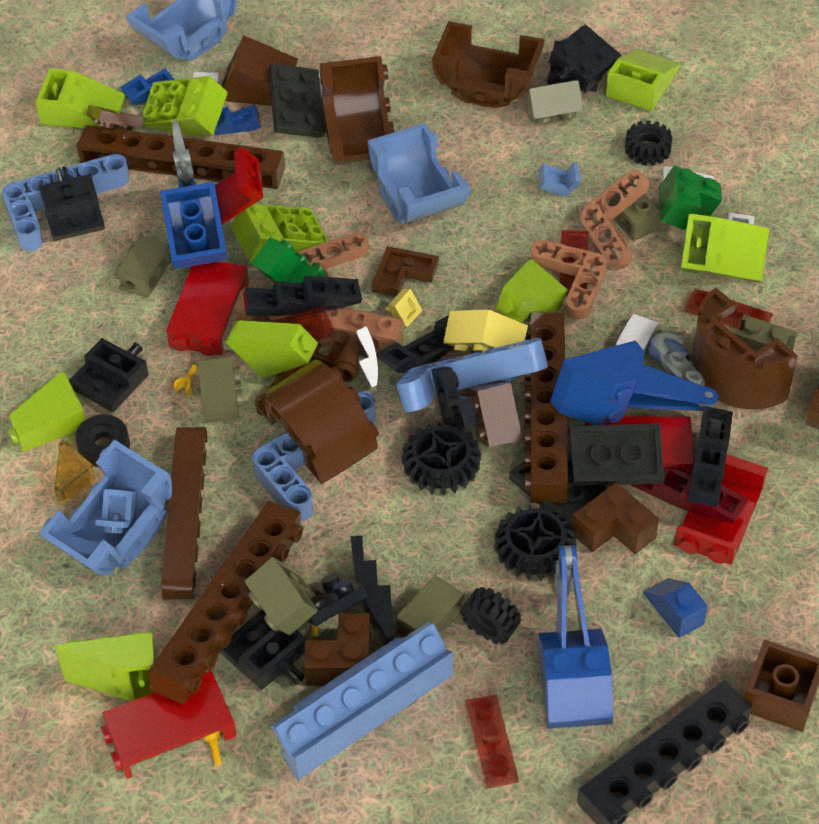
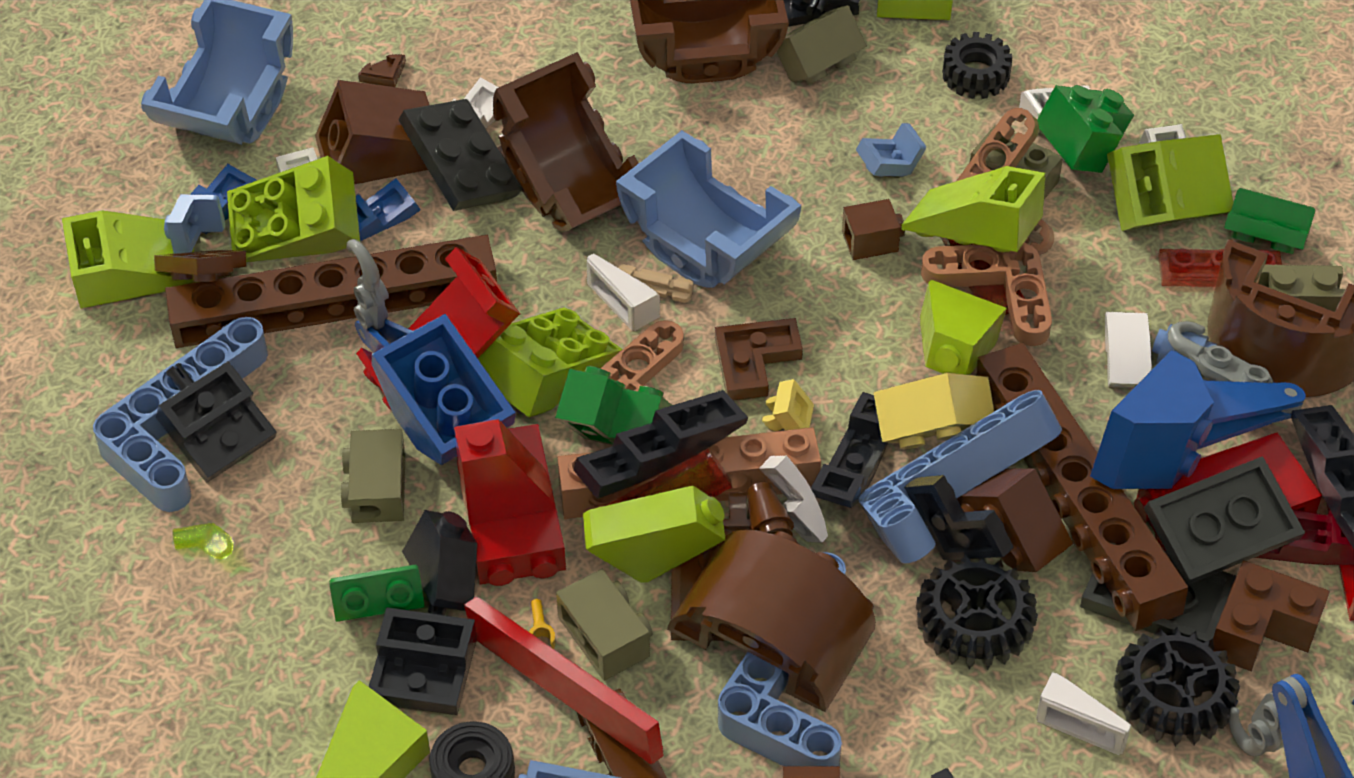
camera: 25 degrees left, 0 degrees up
none -> medium blue bracket [164,194,226,253]
none -> clear neon green arm [172,523,234,559]
none -> green bracket [329,565,425,622]
none -> reddish brown tile [358,54,406,87]
none -> black slope [402,510,477,611]
none -> red slope [454,419,556,526]
none -> red tile [464,597,664,765]
none -> white slope [587,254,660,331]
none -> tan axle [618,264,694,303]
none -> reddish brown brick [842,199,905,260]
none -> lime slope [902,166,1045,252]
none -> white slope [1036,672,1131,755]
none -> green bracket [1224,188,1316,254]

